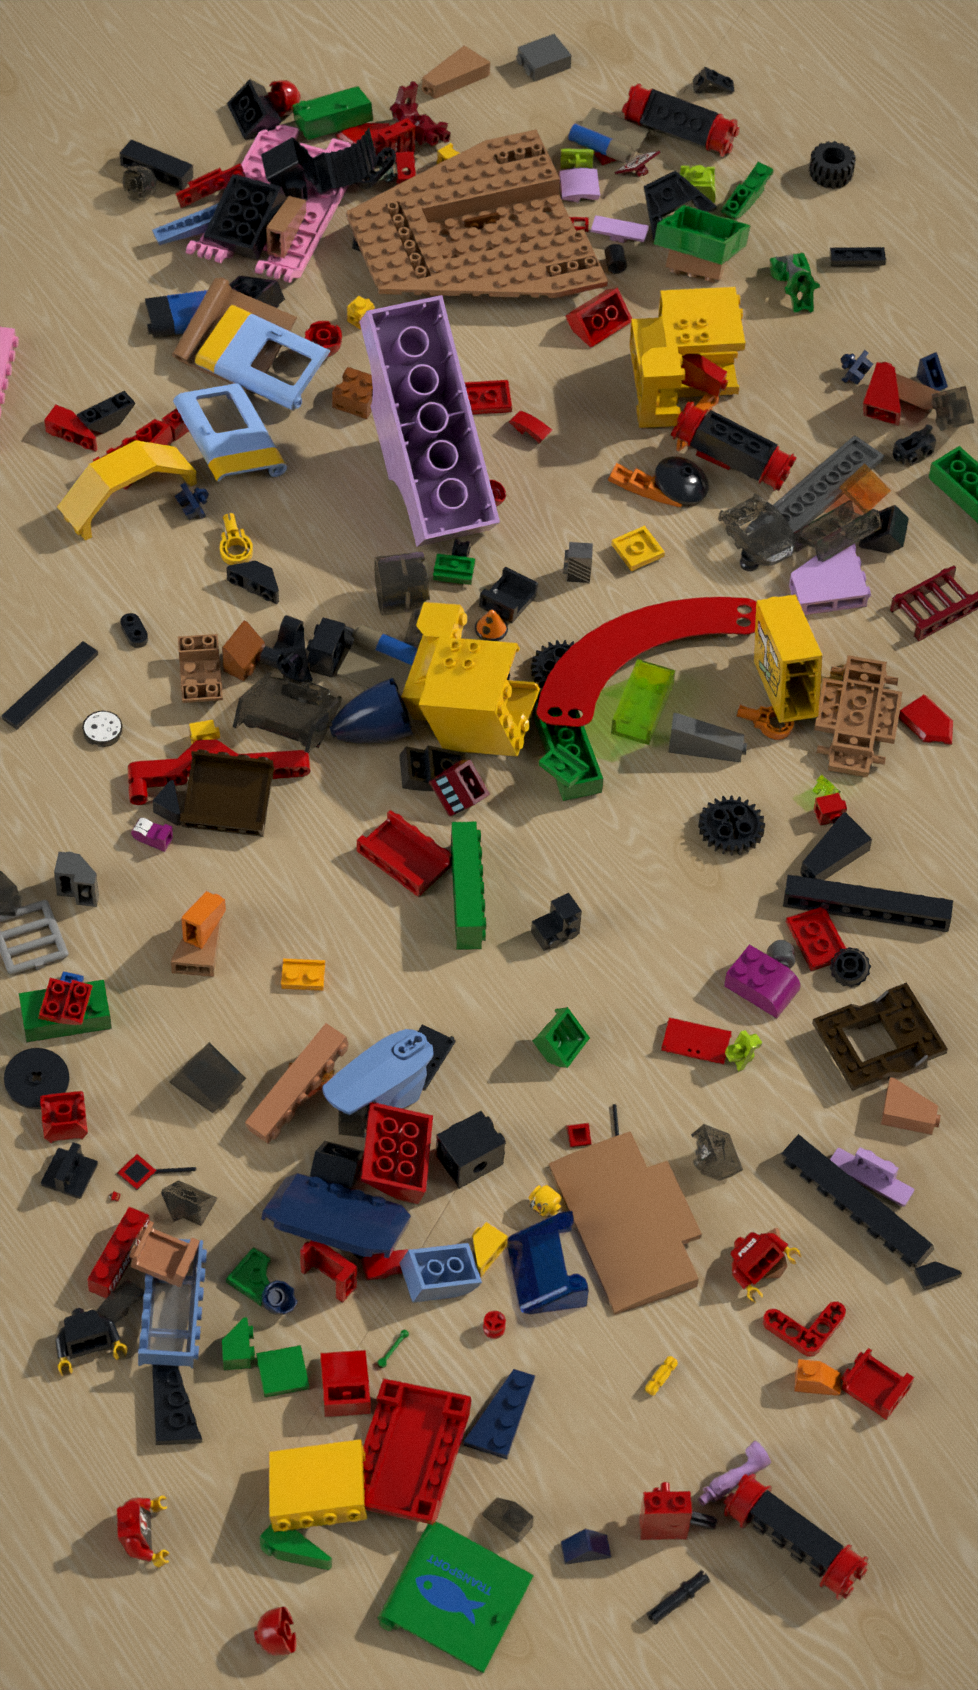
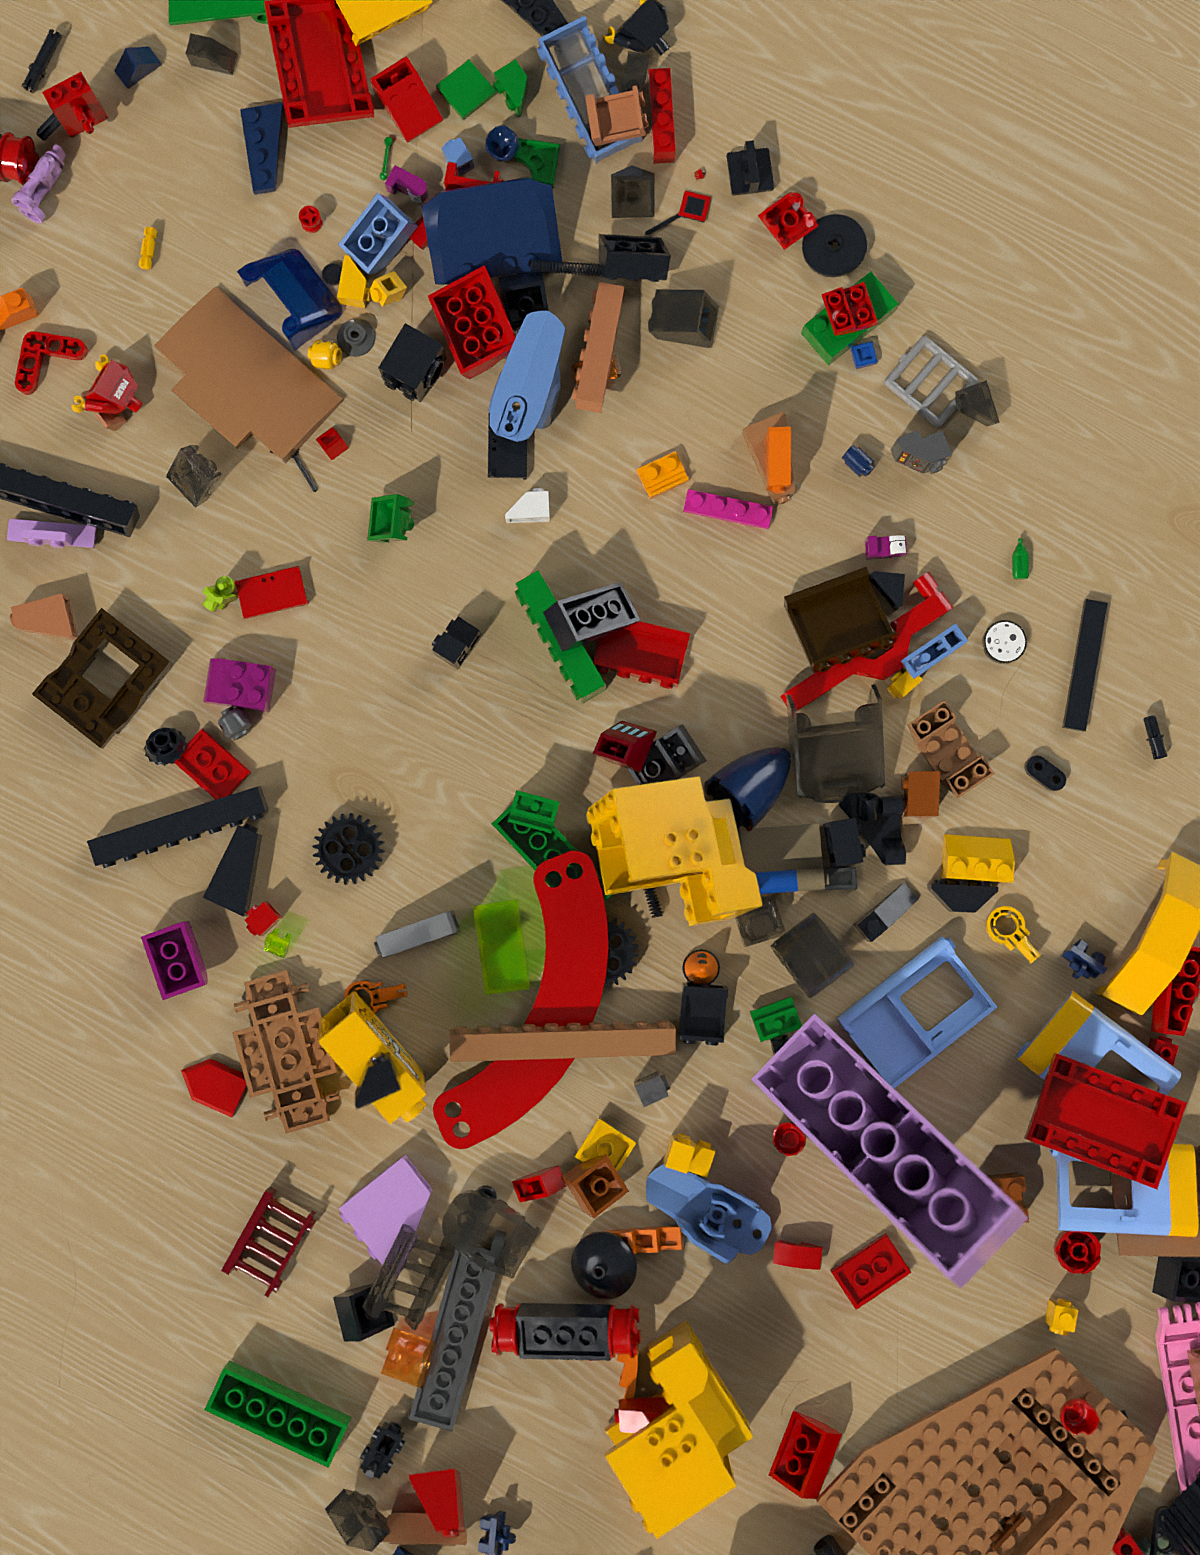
camera: 155 degrees right, 30 degrees up
none -> magenta brick [141,921,208,1000]
none -> black piece [322,263,342,286]
none -> dark grey piece [337,319,375,357]
none -> black slope [355,1052,401,1109]
none -> yellow brick [370,271,407,307]
none -> magenta leg [385,165,428,203]
none -> medium blue brick [441,137,475,176]
none -> medium nougat brick [450,1020,676,1062]
none -> white slope [505,488,550,523]
none -> red slope [512,1165,567,1203]
none -> black piece [527,259,603,277]
none -> black slope [543,582,641,652]
none -> dark orange slope [562,1154,629,1219]
none -> black slope [598,234,671,282]
none -> medium blue piece [646,1164,772,1264]
none -> yellow brick [664,1133,715,1177]
none -> dark pink plate [683,489,773,529]
none -> light blue piece [837,936,997,1088]
none -> dark blue brick [842,445,875,477]
none -> slope [853,882,919,942]
none -> medium blue slope [901,623,968,679]
none -> yellow slope [941,834,1015,883]
none -> green piece [1012,538,1029,580]
none -> red slope [1024,1052,1187,1190]
none -> red hair [1060,1398,1099,1435]
none -> black axle [1143,715,1168,760]

